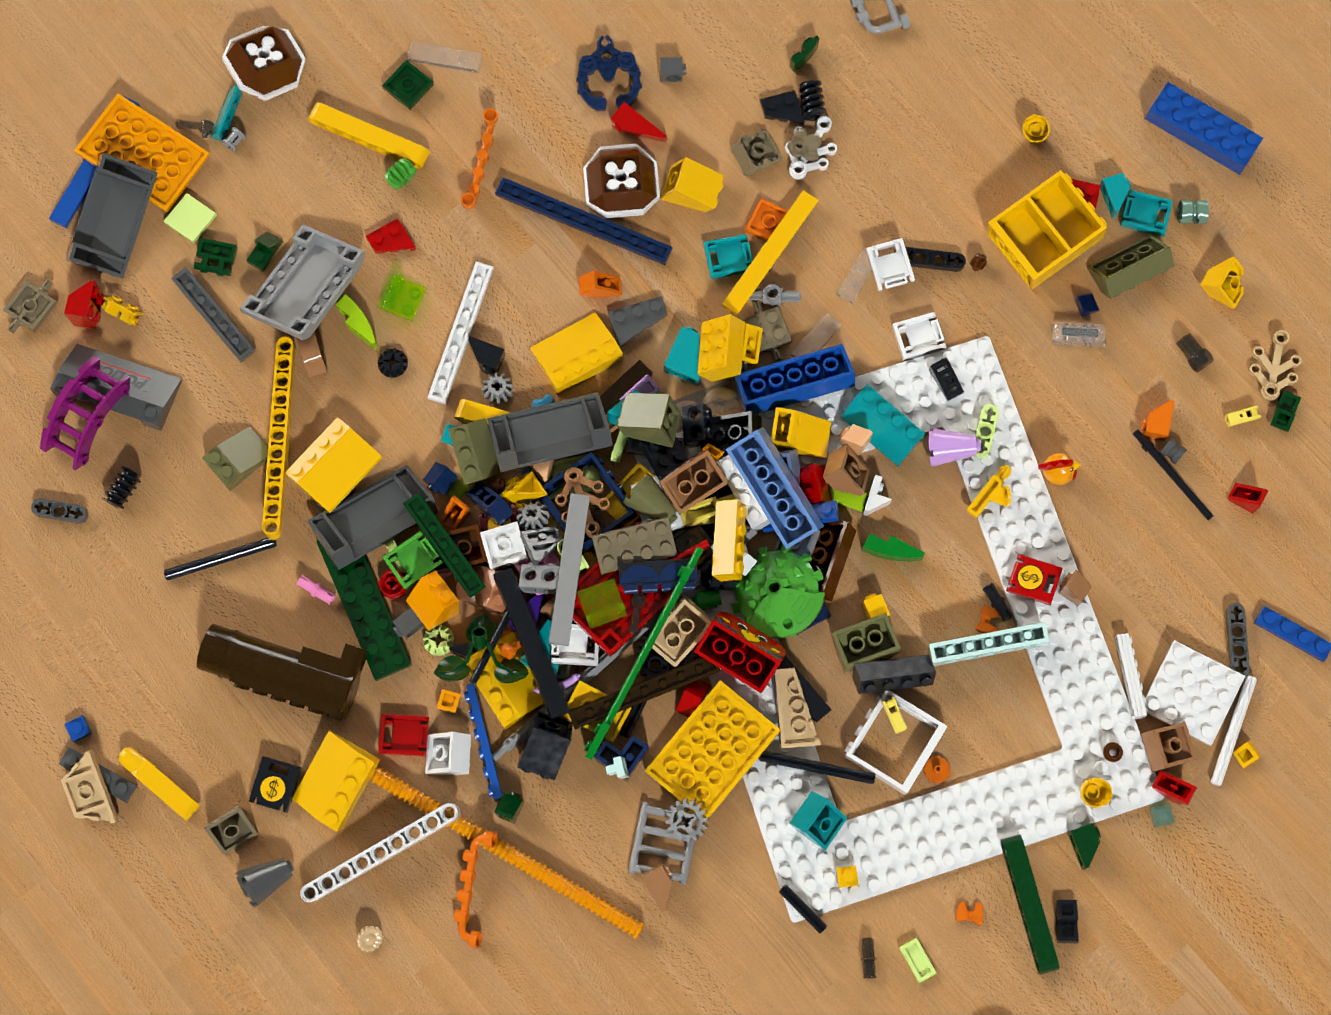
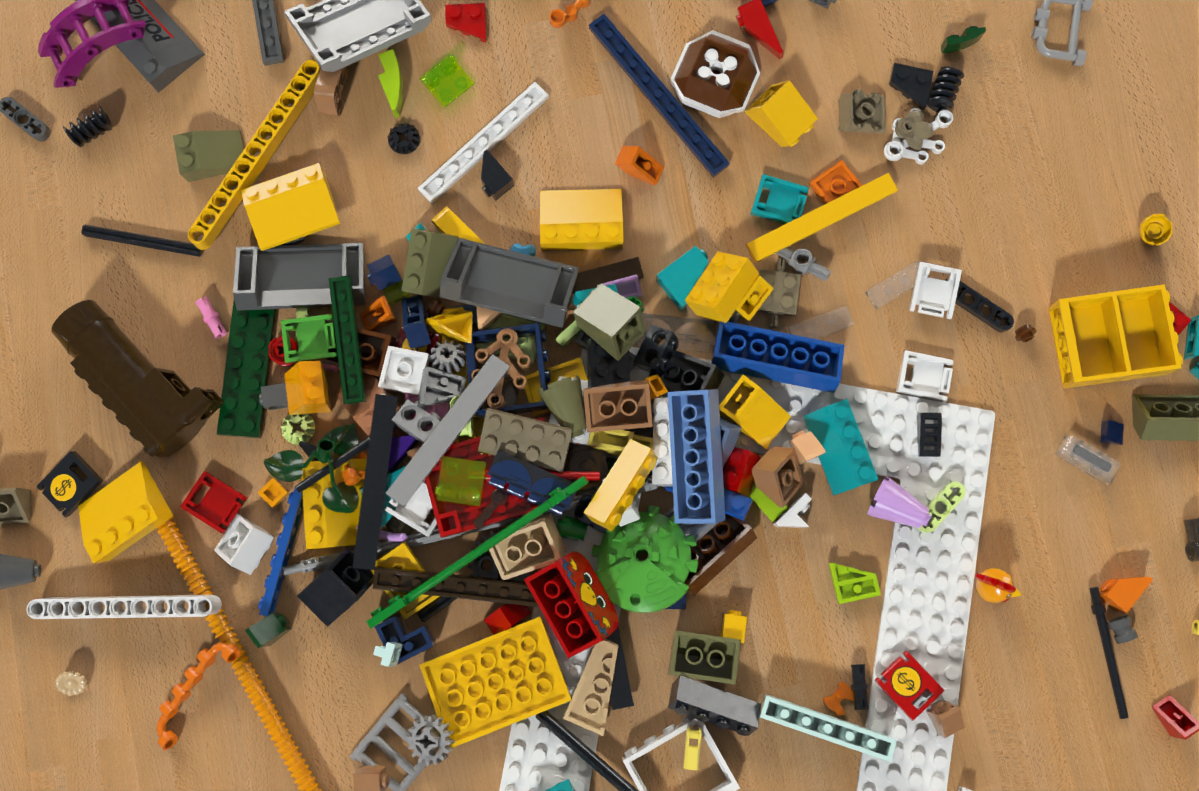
camera: 30 degrees right, 5 degrees up
light grey gear [481,372,514,405] -> none
dark grey wing [608,296,667,348] -> none
green slope [861,533,925,562] -> none
yellow piece [966,464,1012,518] -> none
none -> lime wing [828,563,881,604]

